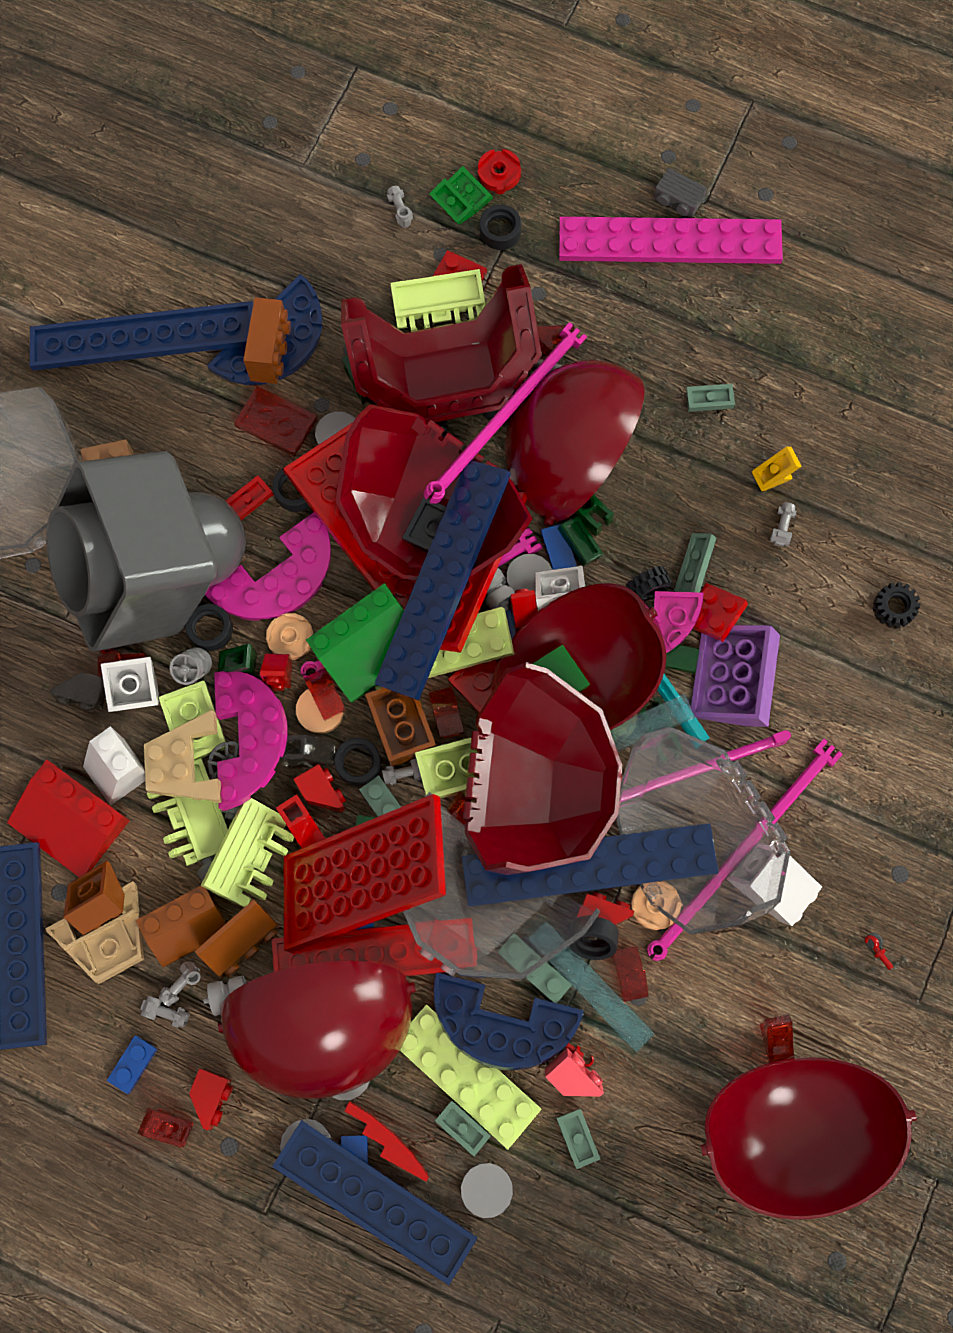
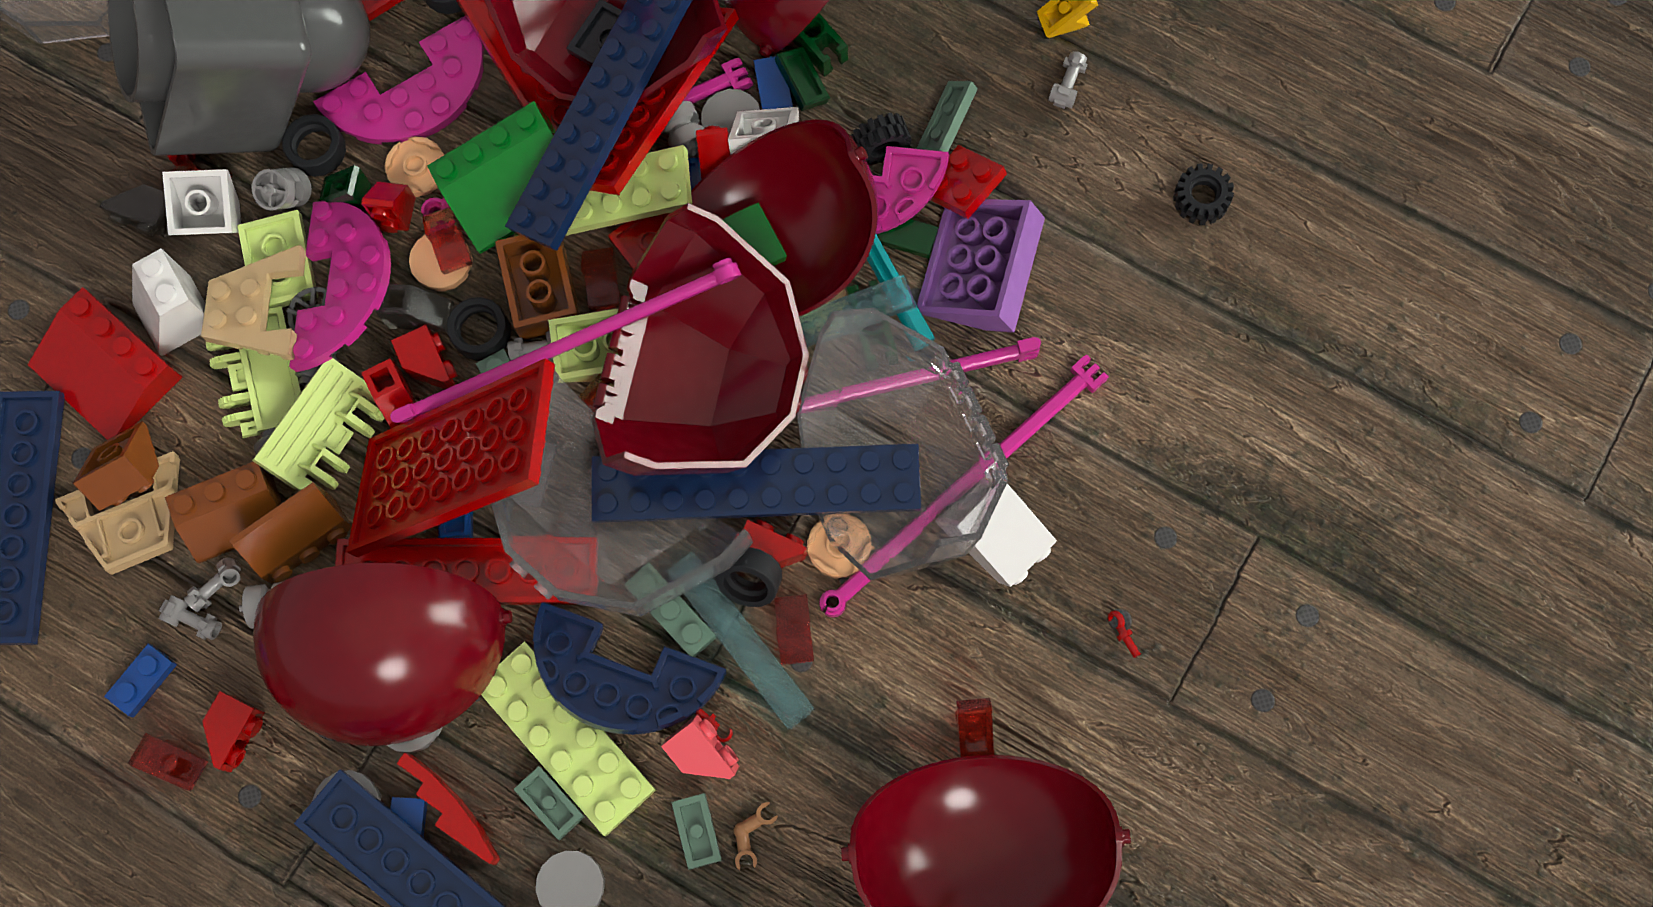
camera: 10 degrees right, 0 degrees up
none -> dark pink hinge [390,258,741,423]
none -> medium nougat arm [733,802,778,871]

